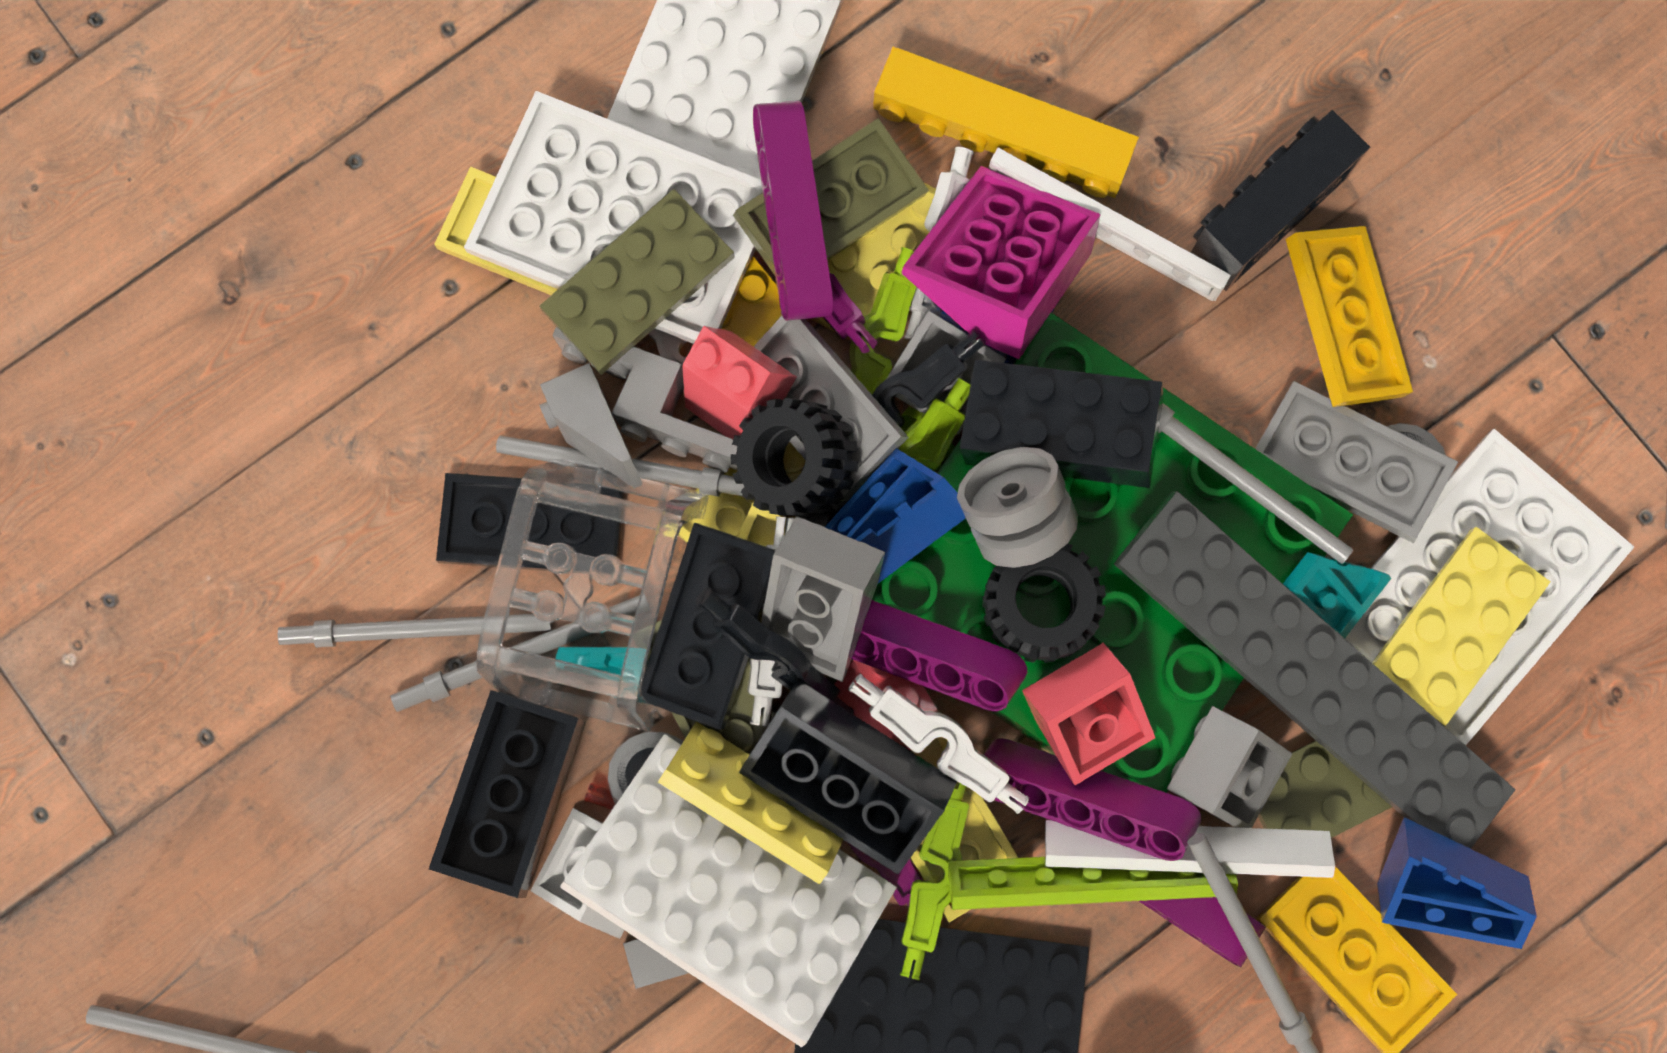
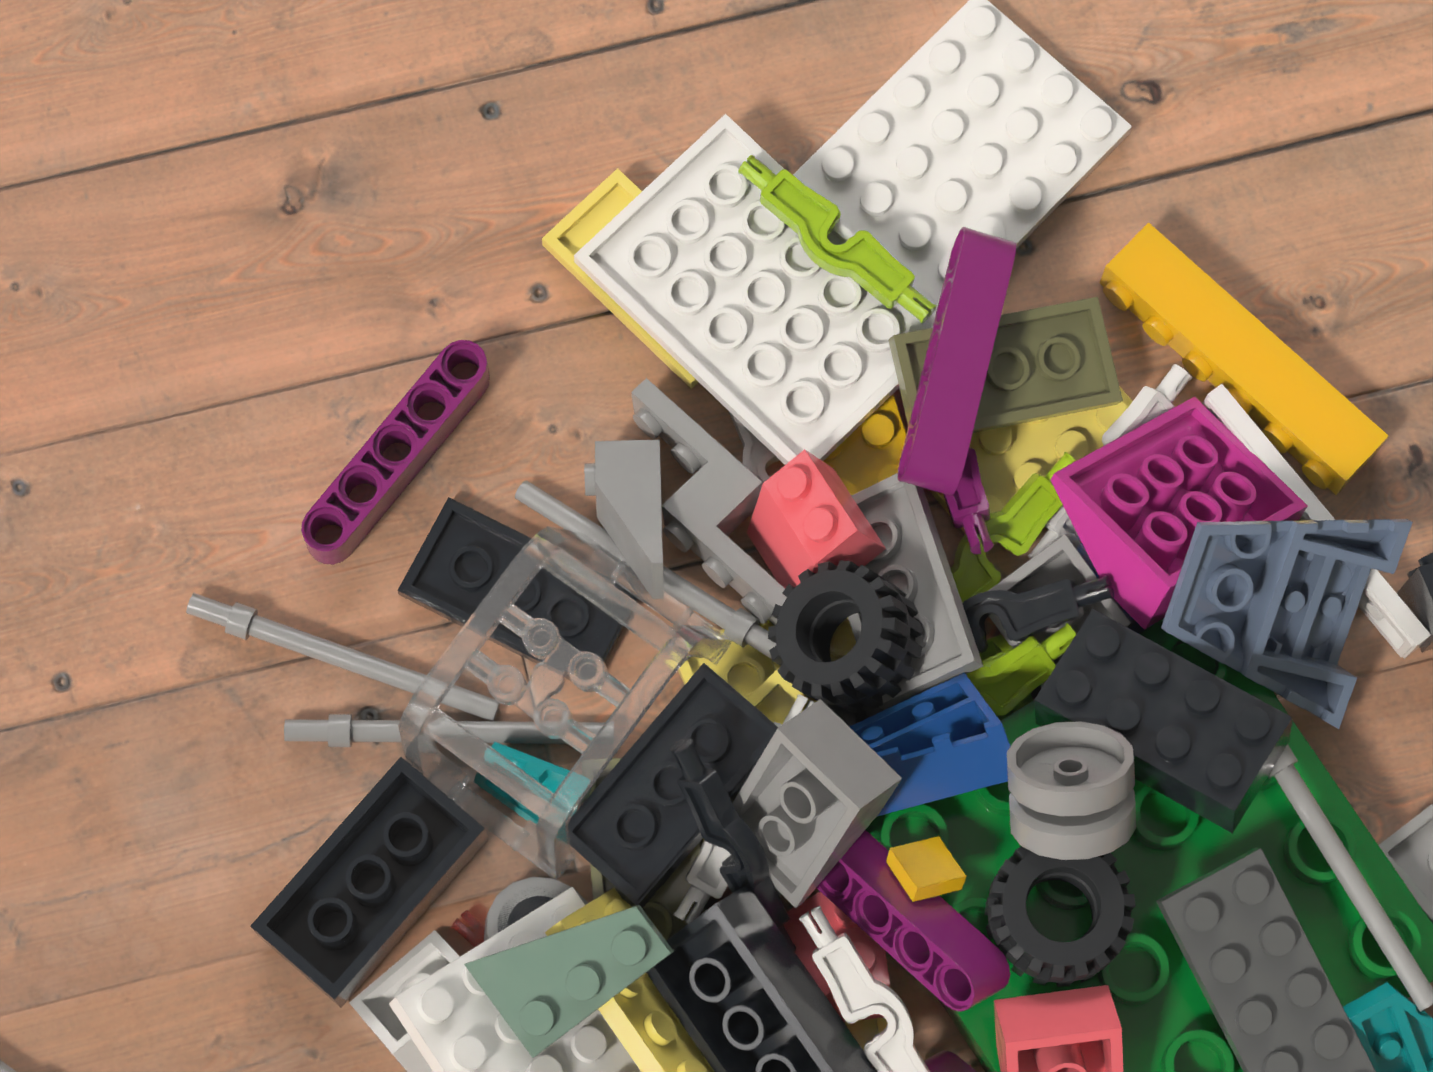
camera: 20 degrees right, 5 degrees down
olive plate [539,189,735,375] -> none
none -> magenta beam [301,340,490,565]
none -> sand green wing [464,905,674,1058]
none -> lime piece [738,155,937,324]
none -> yellow tile [886,836,966,902]
none -> sand blue wedge [1161,519,1413,729]

